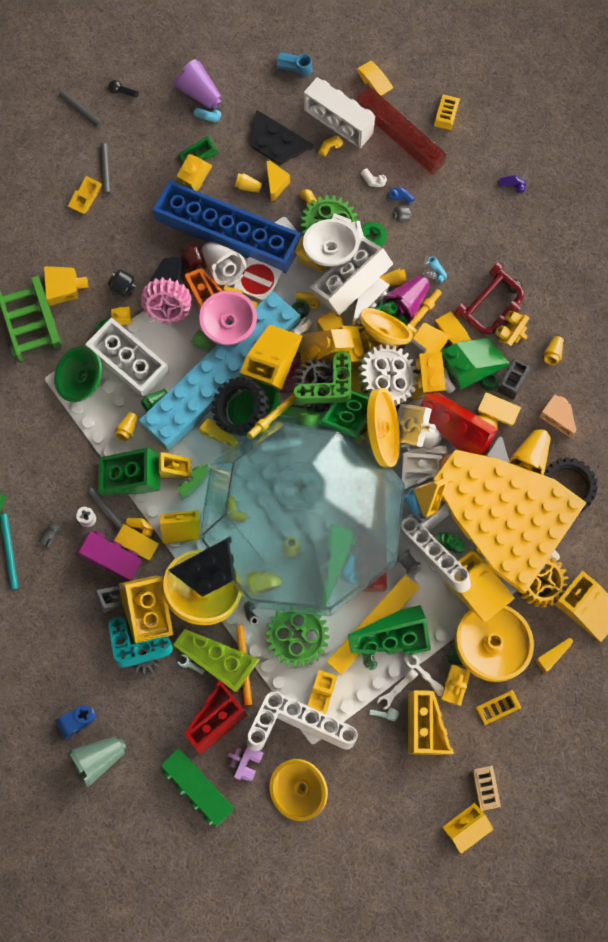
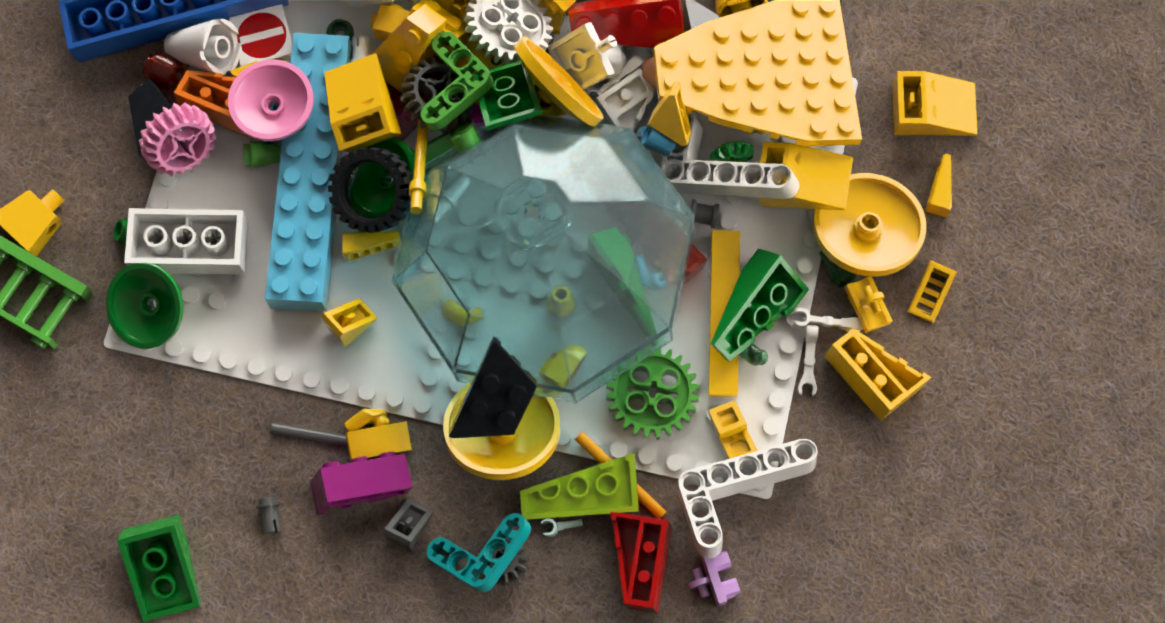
camera: 40 degrees left, 0 degrees up
teal bar [0,514,19,590] -> none
white bush [76,507,96,527] -> none
green slope [98,448,160,495] -> none
black head [108,270,136,297] -> none
yellow plate [111,307,132,325] -> none
yellow cone [114,412,138,442] -> none
yellow slope [119,575,173,643] -> none
green cone [141,388,168,412] -> none
yellow panel [160,510,202,544] -> none
bright green slope [177,464,210,500] -> none
black arm [243,599,259,626] -> none
yellow dish [270,759,327,821] -> none
yellow arm [296,291,320,310] -> none
light aqua hand [370,708,399,721] -> none
yellow panel [442,803,493,853] -> none
tan slope [471,766,501,811] -> none
yellow gear [517,557,569,607] -> none

